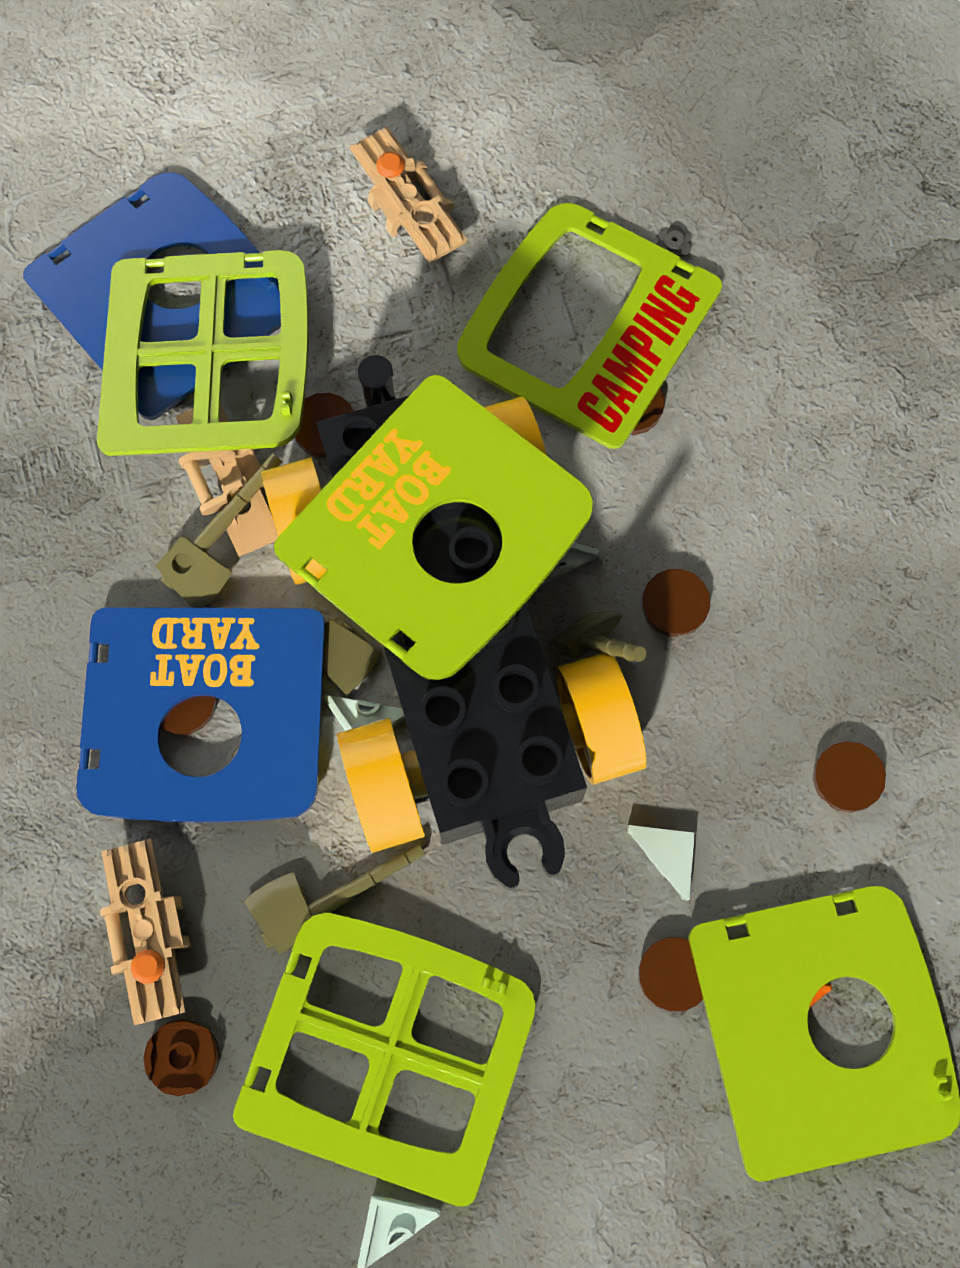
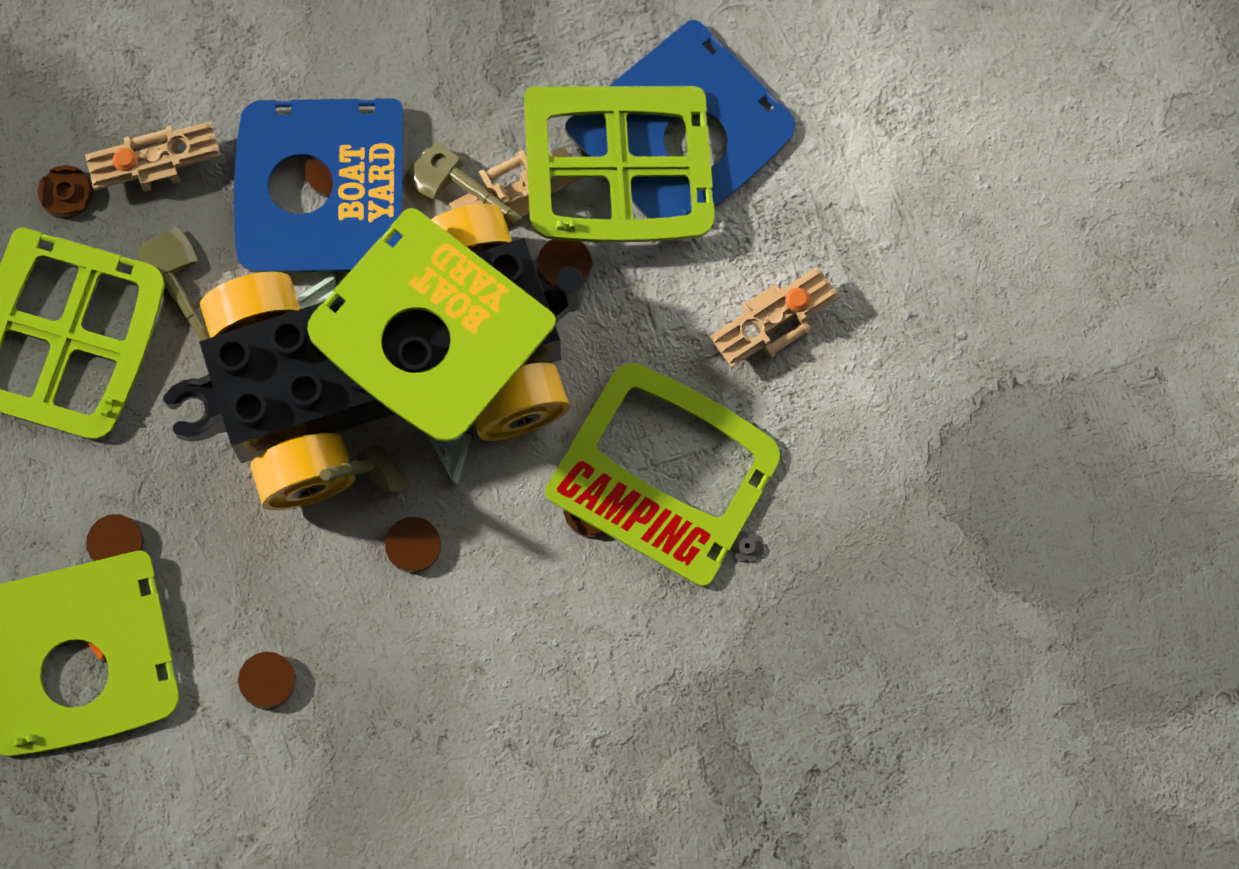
camera: 85 degrees right, 0 degrees up
light aqua tile [627,825,695,900] -> none

